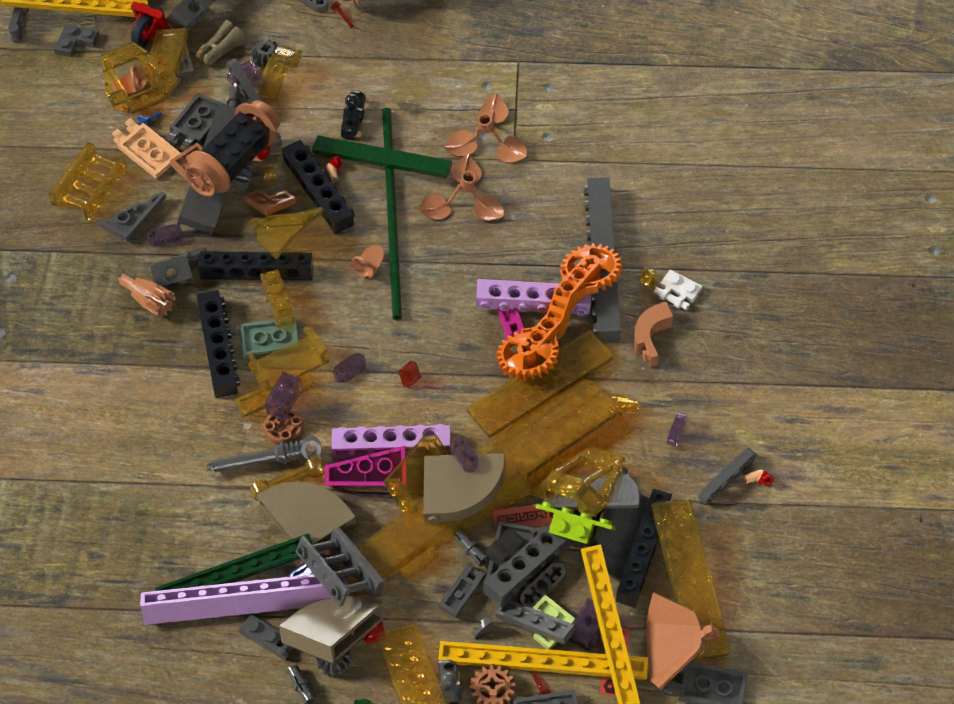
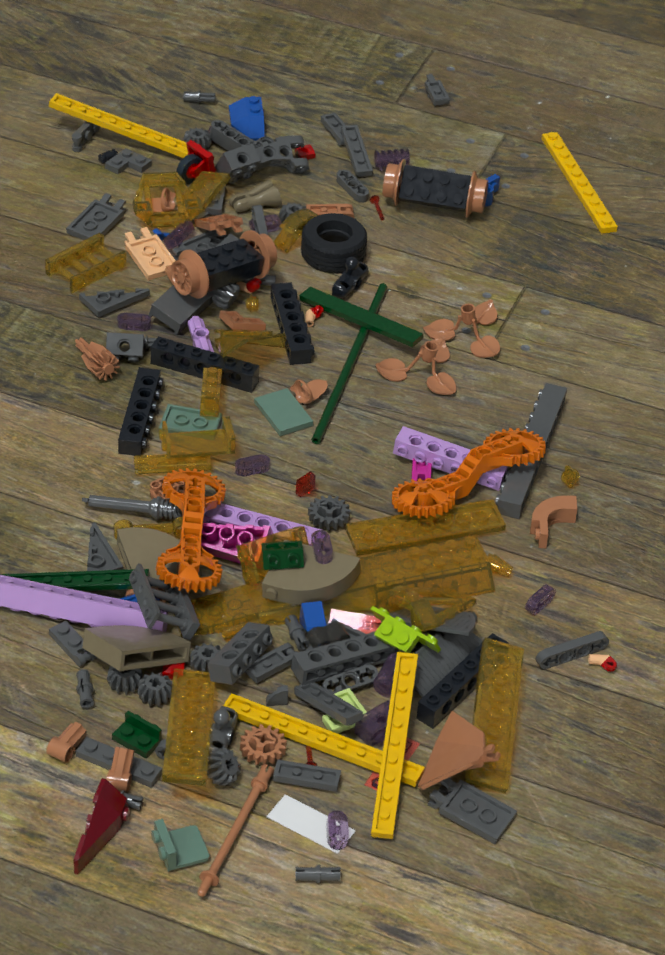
camera: 15 degrees right, 15 degrees down
brick [265,372,302,421] -> none
white plate [654,270,702,310] -> none
none -> dark grey tile [66,193,126,245]
none -> dark grey wing [87,522,123,571]
none -> black piece [98,149,118,164]
none -> dark grey gear [138,672,173,707]
none -> orange beam [156,468,226,593]
none -> beam [163,221,195,249]
none -> lavender piece [188,316,214,352]
none -> dark grey gear [190,643,221,677]
none -> nougat tile [194,214,243,236]
none -> dark grey brick [207,622,273,685]
none -> sand green tile [254,388,313,436]
none -> dark green bracket [261,540,304,570]
none -> blue slope [299,601,327,632]
none -> black tyre [301,213,367,273]
none -> nougat plate [306,204,355,220]
none -> dark grey gear [308,495,350,530]
none -> clear purple piece [373,653,397,697]

